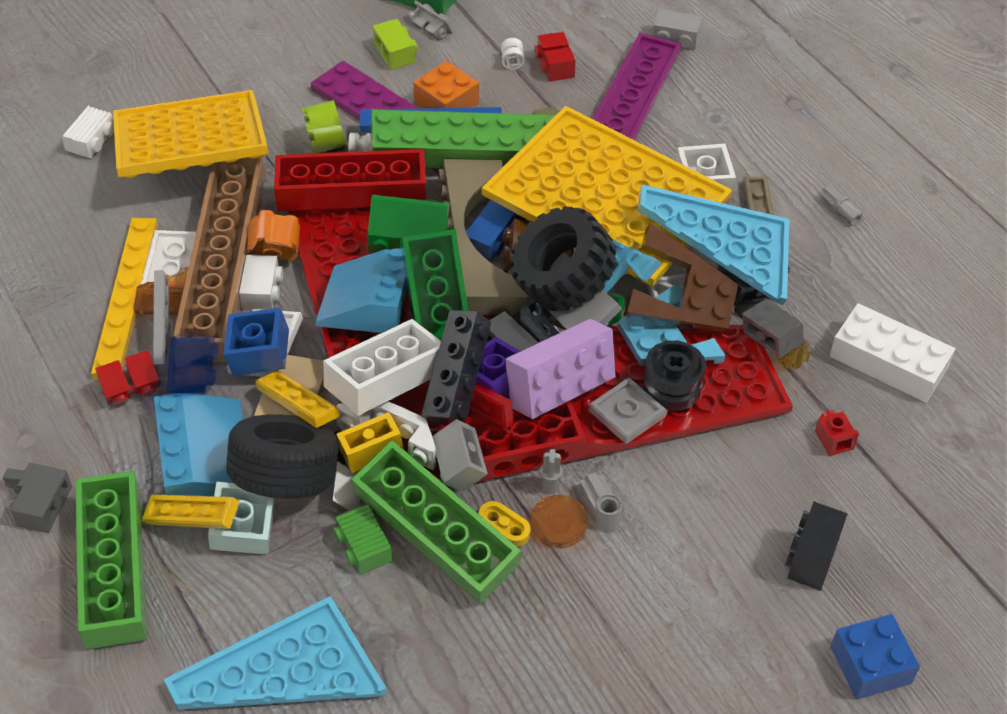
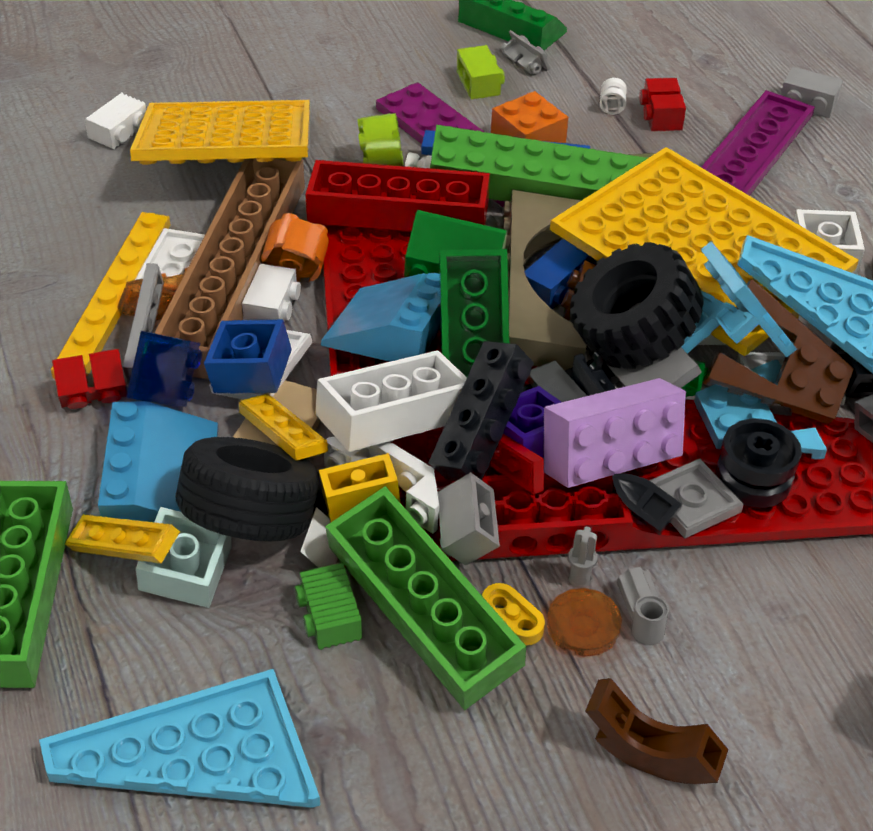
camera: 10 degrees right, 5 degrees down
none -> reddish brown arch [585,678,729,784]
none -> black plate [612,473,682,535]
none -> medium azure wing [700,241,797,358]

